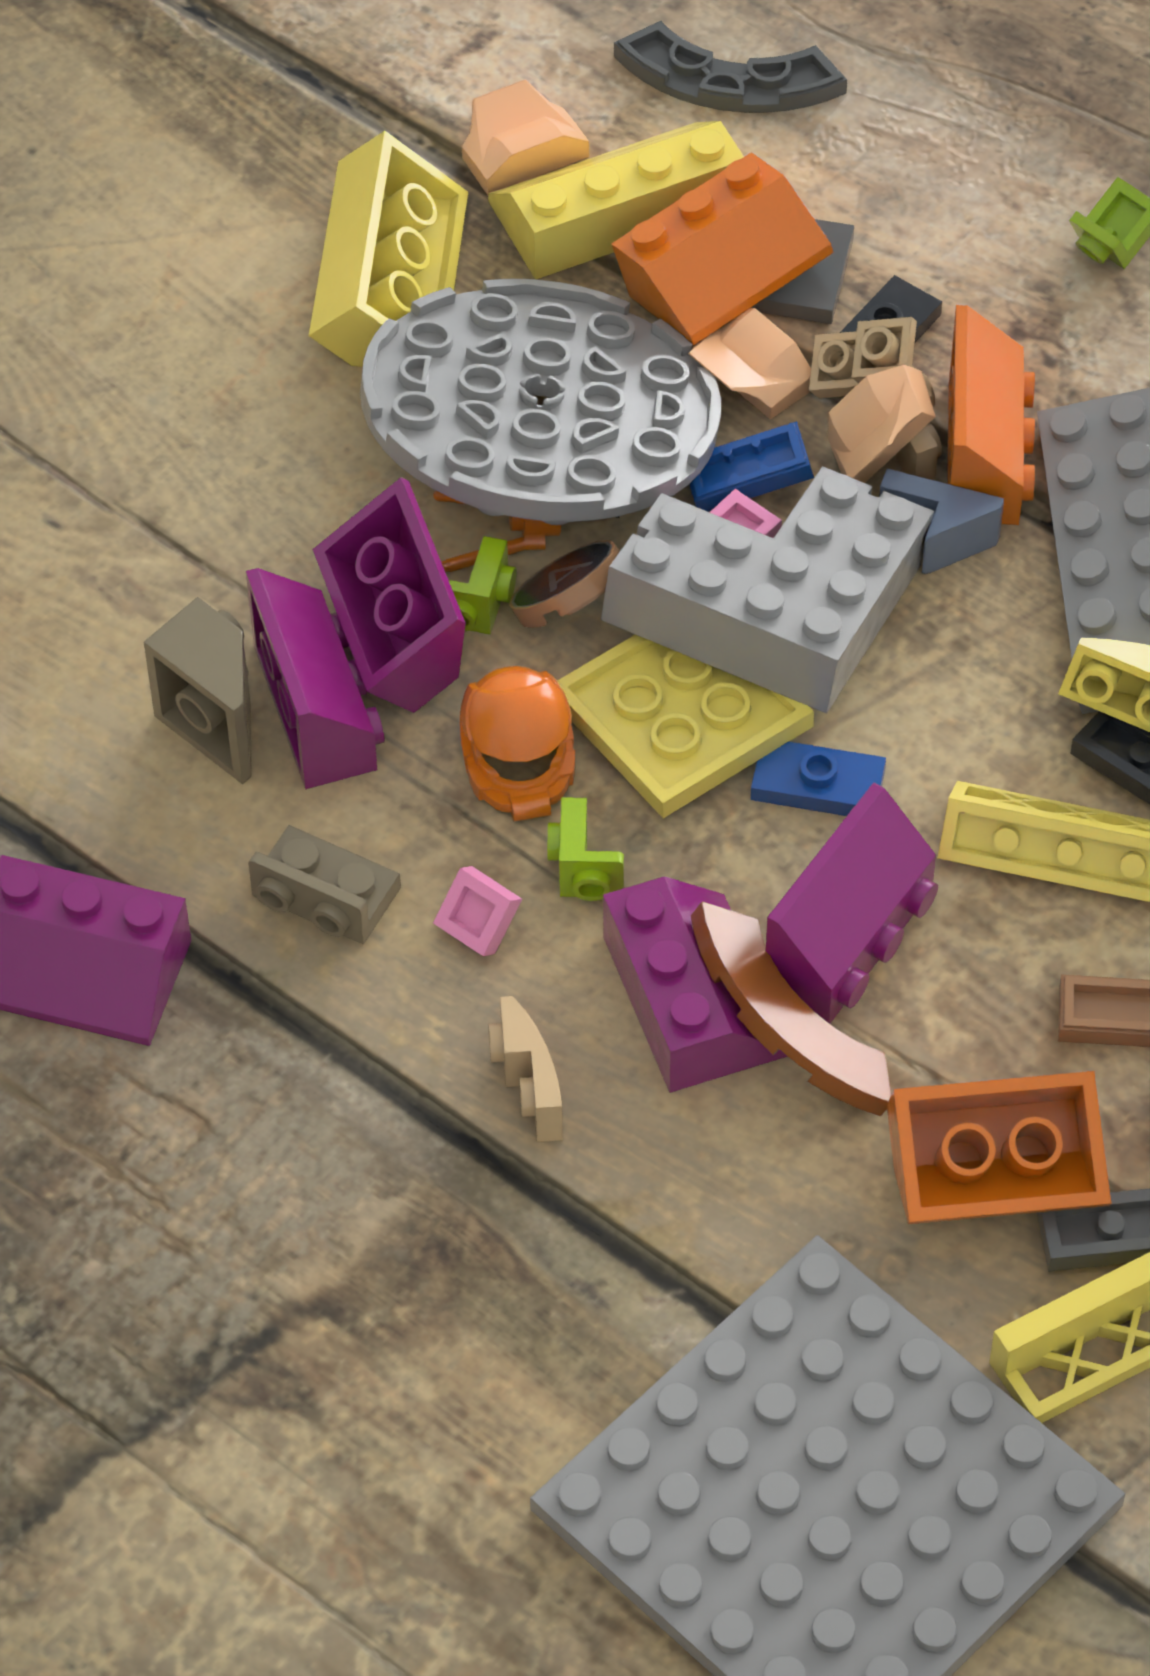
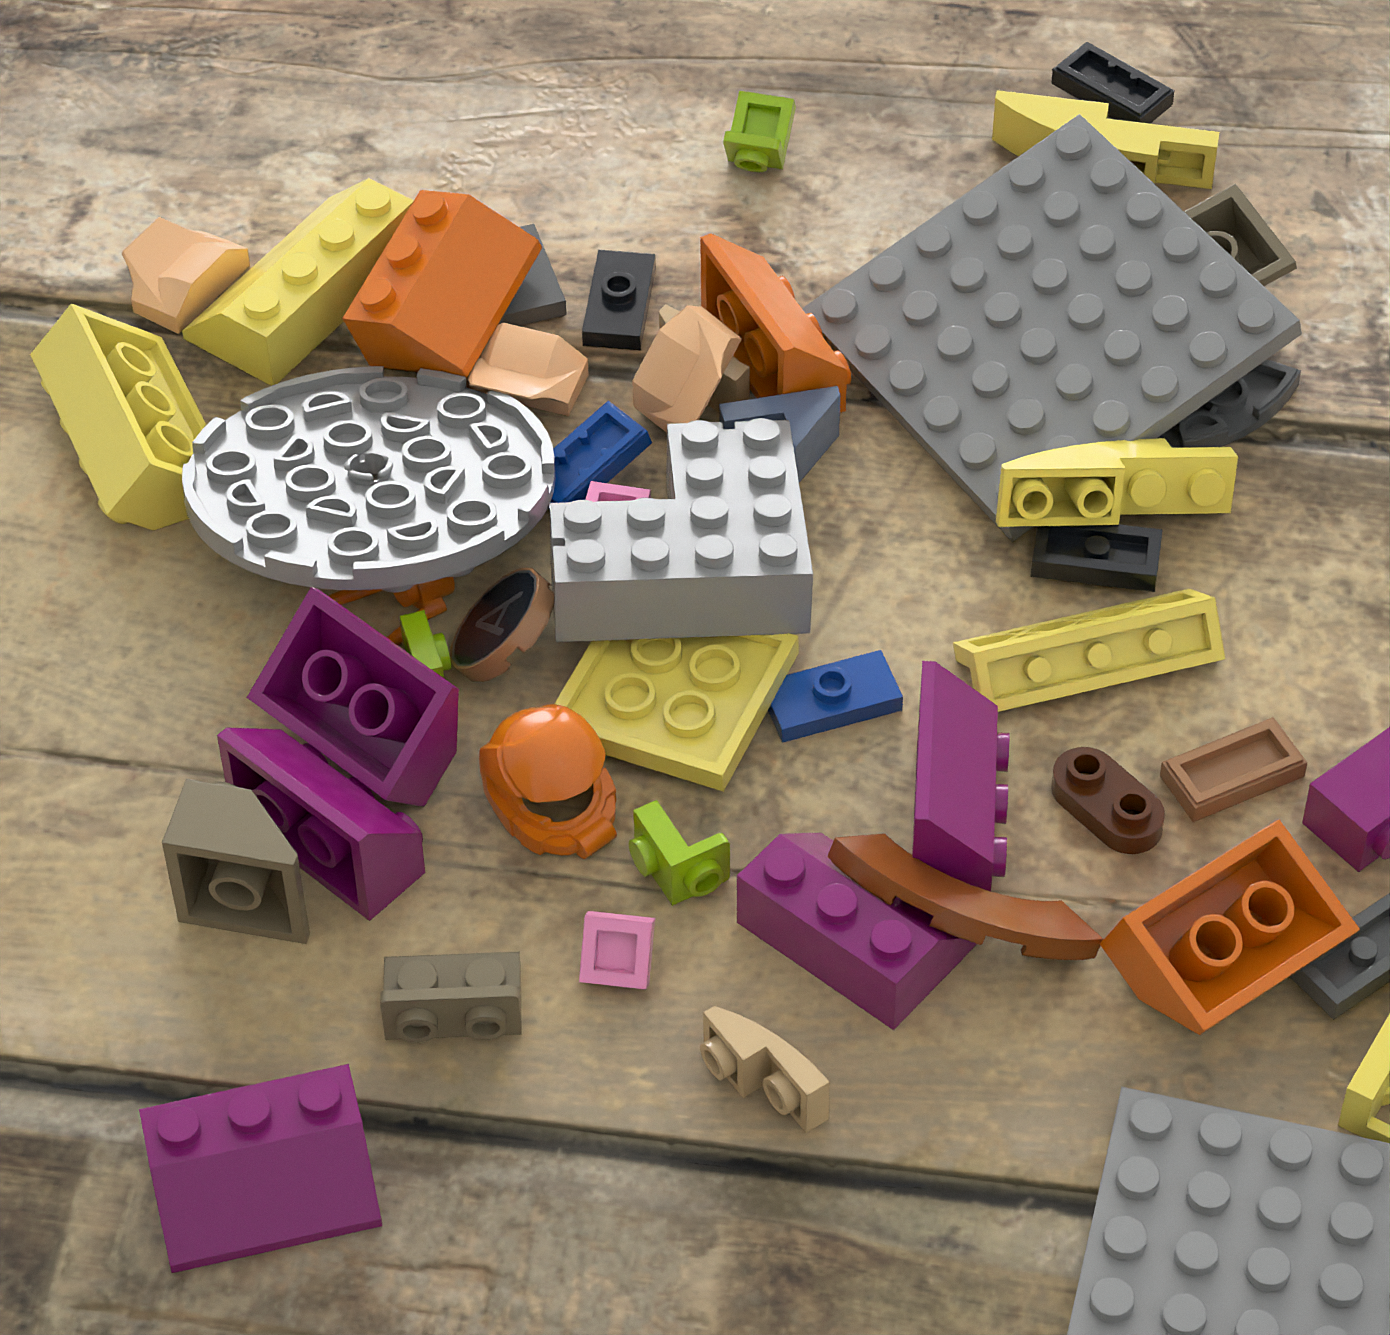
camera: 30 degrees left, 5 degrees down
dark grey tile [614,21,847,113] -> none
tan slope [809,317,917,399] -> none
none -> reddish brown plate [1051,747,1165,854]

